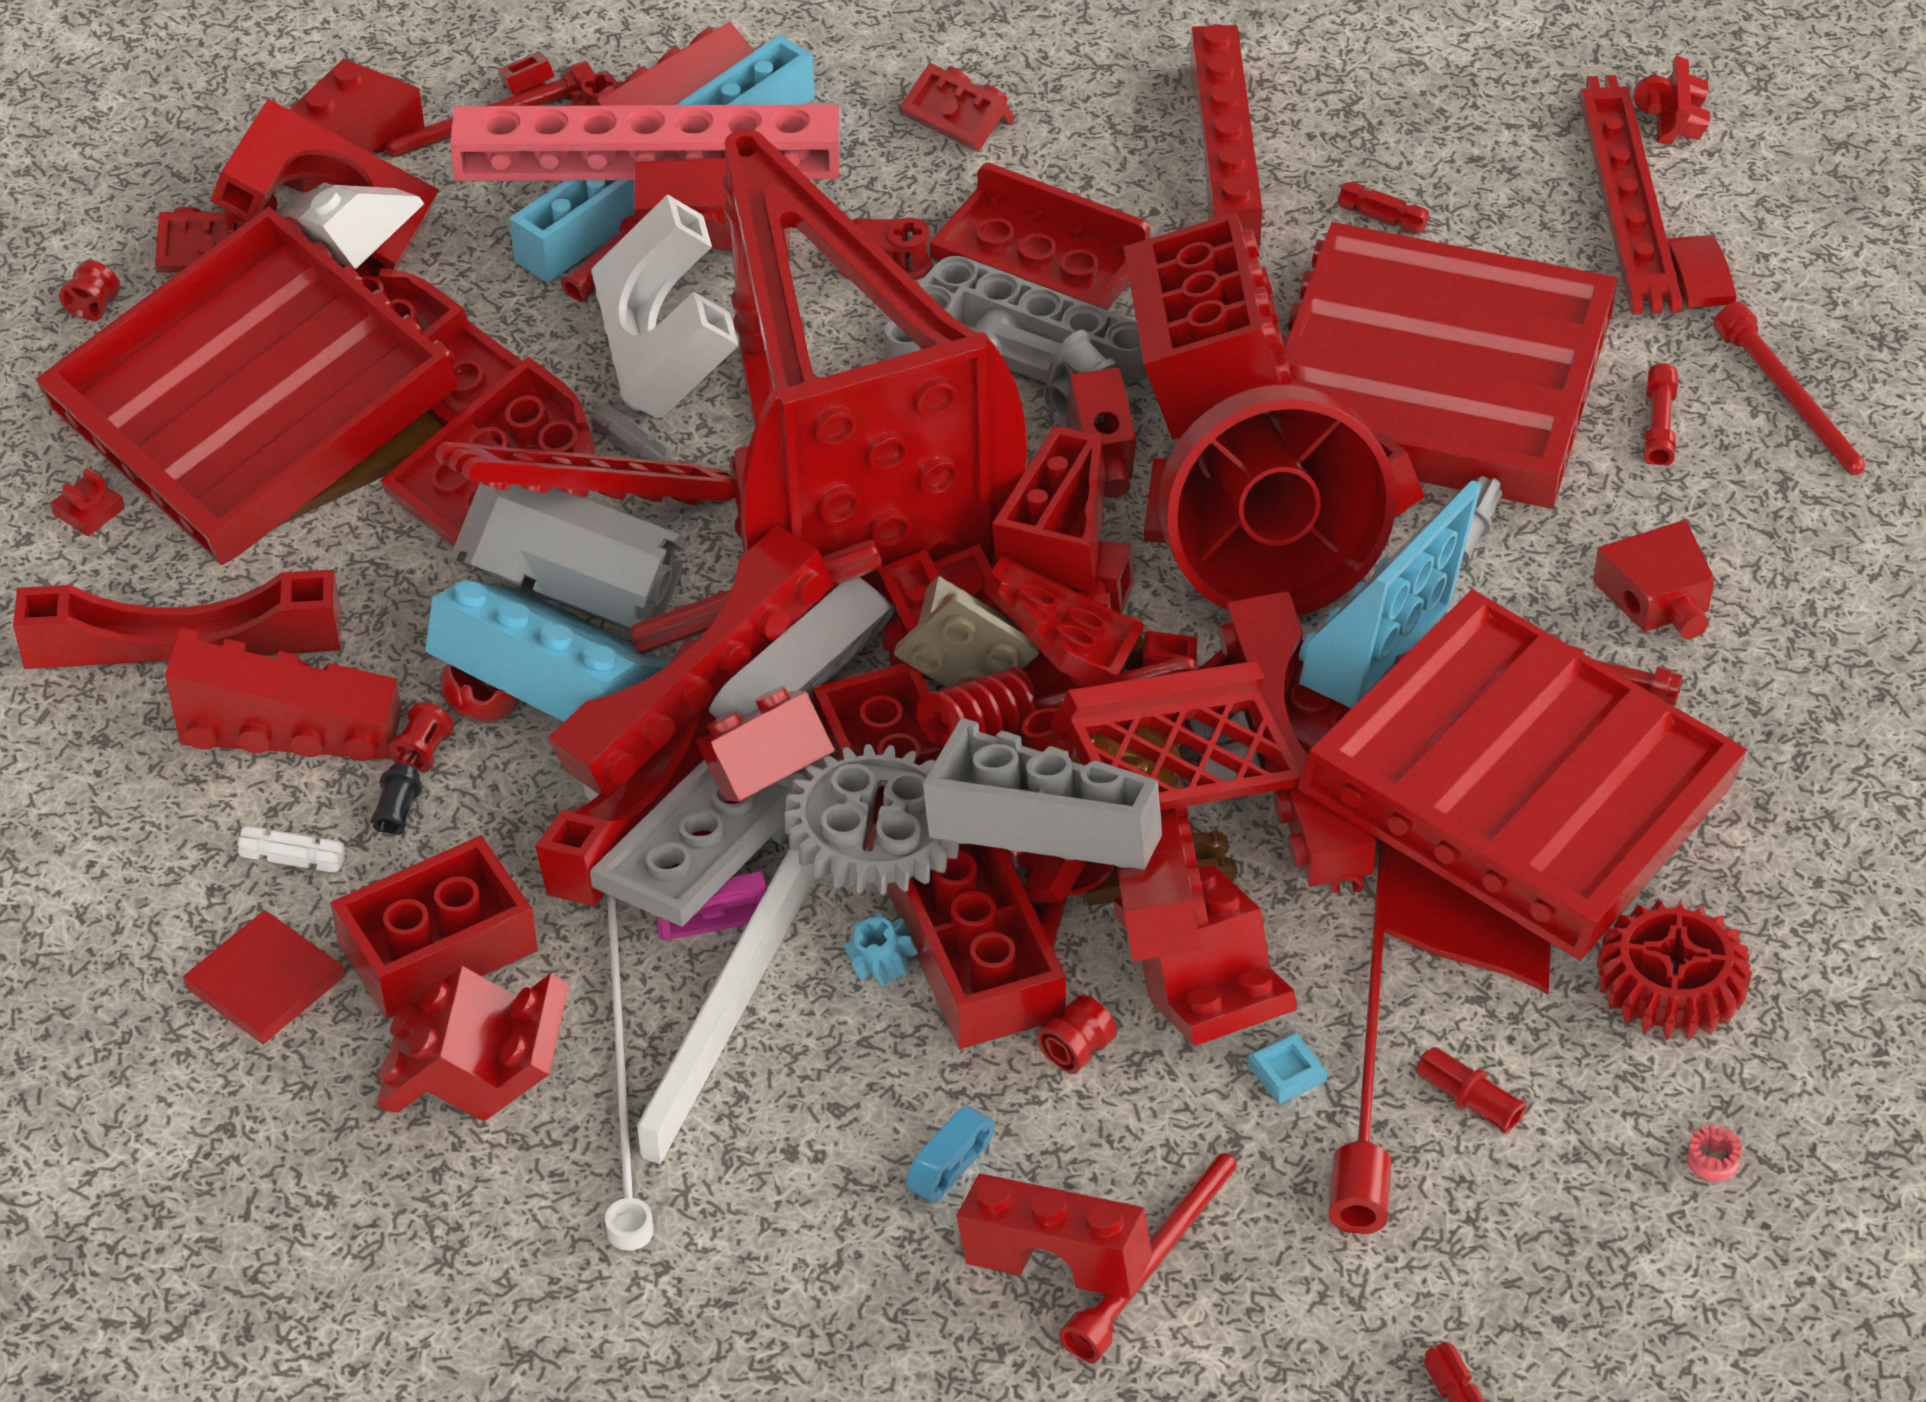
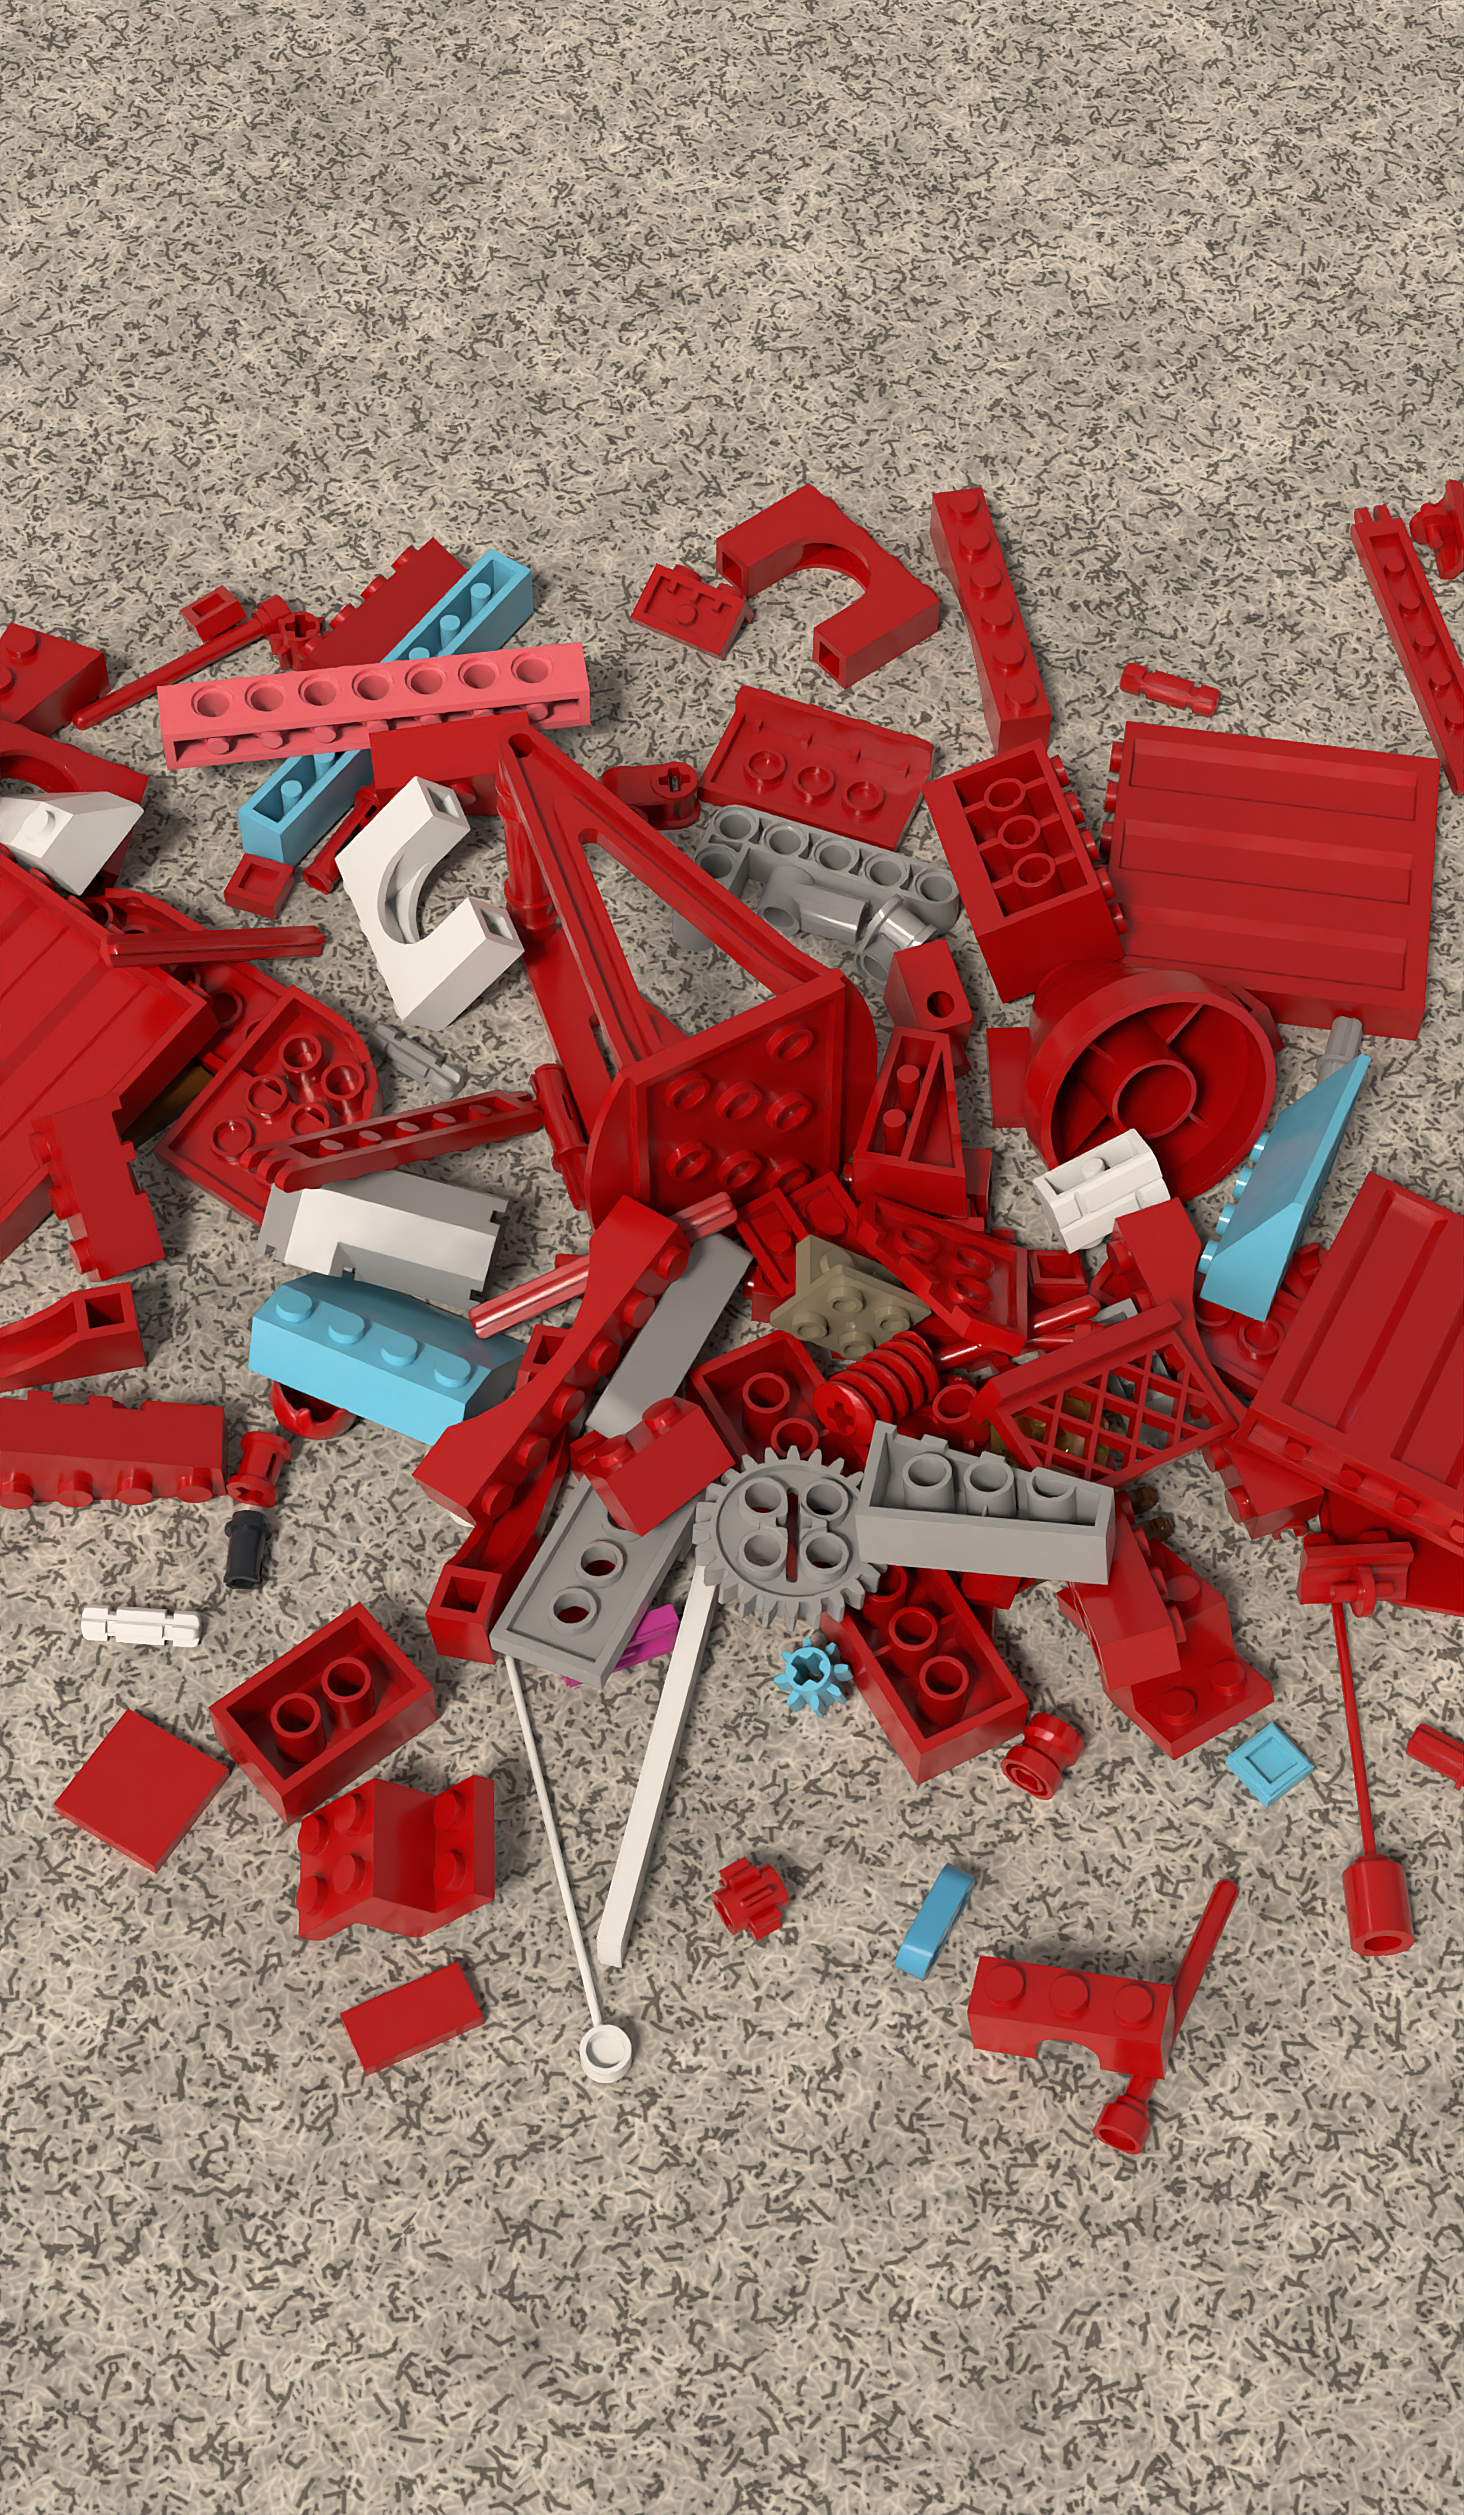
camera: 10 degrees left, 10 degrees up
none -> red wedge [28,1092,166,1282]
none -> red axle [97,925,326,968]
none -> red plate [224,852,296,920]
none -> red tile [340,1961,484,2076]
none -> red gear [711,1857,790,1941]
none -> red arch [716,483,940,689]
none -> white brick [1031,1128,1171,1254]
none -> red hips [1296,1530,1414,1618]

